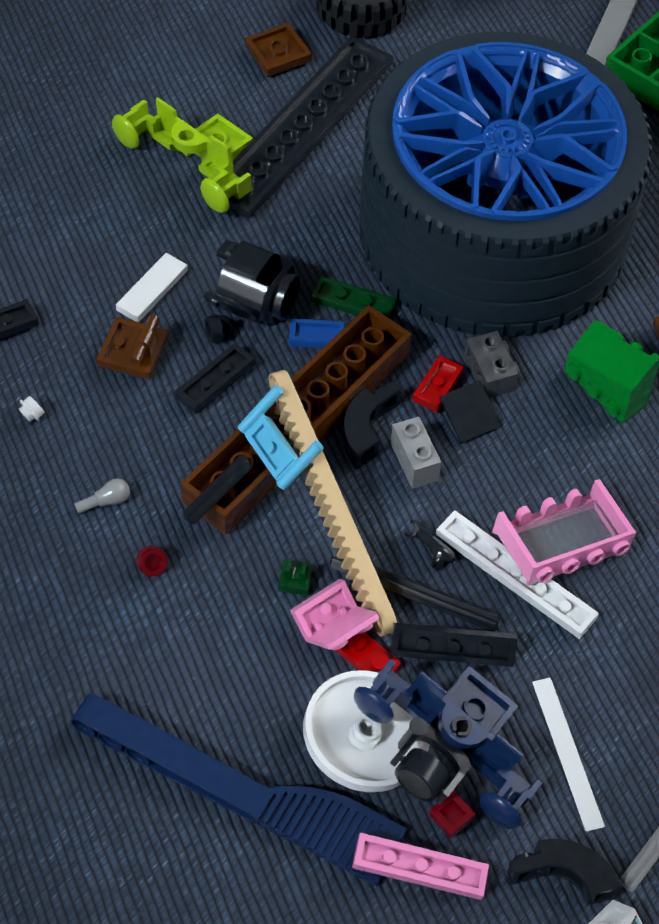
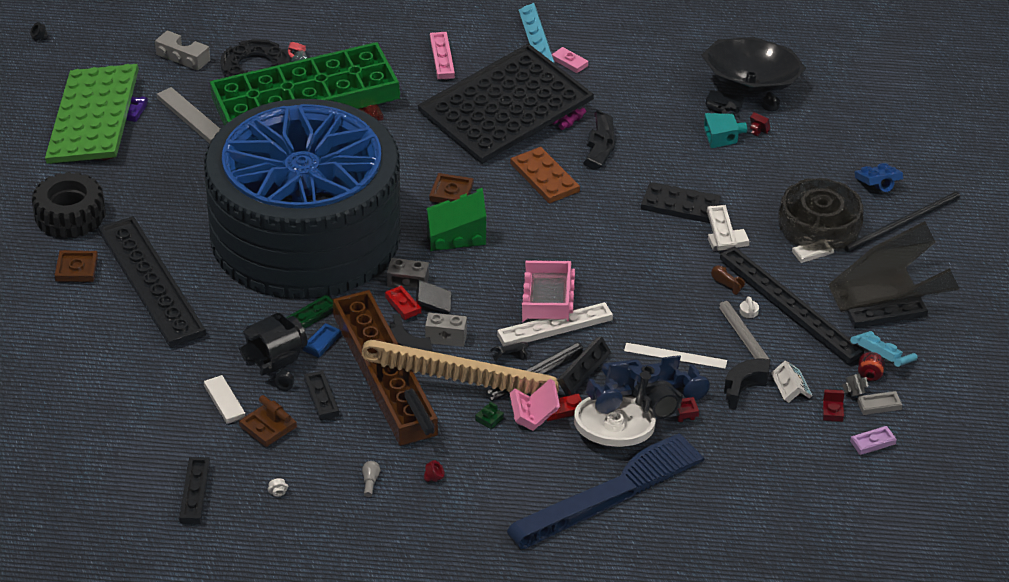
camera: 60 degrees left, 15 degrees down
lime piece [112,97,253,213] -> none
medium azure plate [238,385,324,490] -> none
bright pink plate [352,833,489,900] -> none

